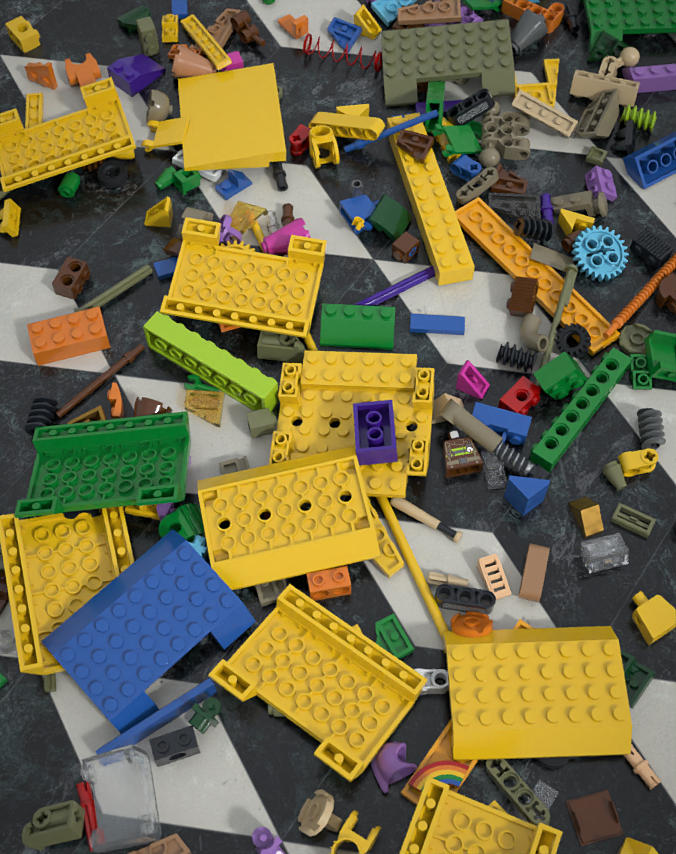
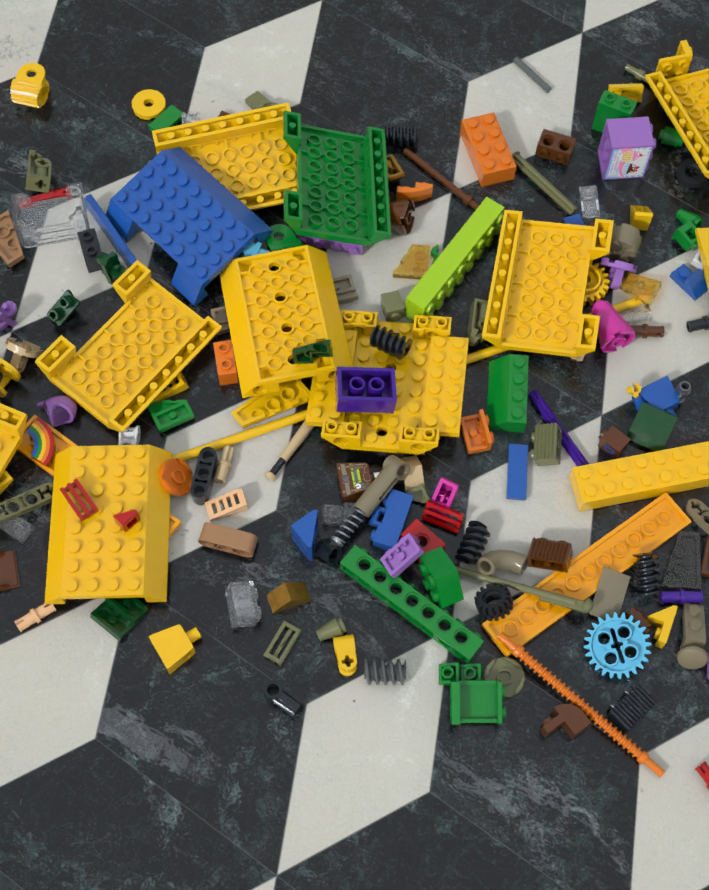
camera: 90 degrees right, 5 degrees up
none -> dark green hips [47,290,81,326]
none -> red tile [60,478,99,522]
none -> red slope [113,509,140,532]
none -> dark green slope [292,340,333,364]
none -> black piece [370,324,413,359]
none -> medium lavender bracket [380,533,424,578]
none -> olive tile [405,483,431,503]
none -> red tile [421,500,465,533]
none -> orange bracket [460,409,494,454]
none -> olive brick [531,423,562,466]
none -> clear slope [579,185,600,218]
none -> green panel [592,90,637,133]
none -> medium lavender container [597,117,656,180]

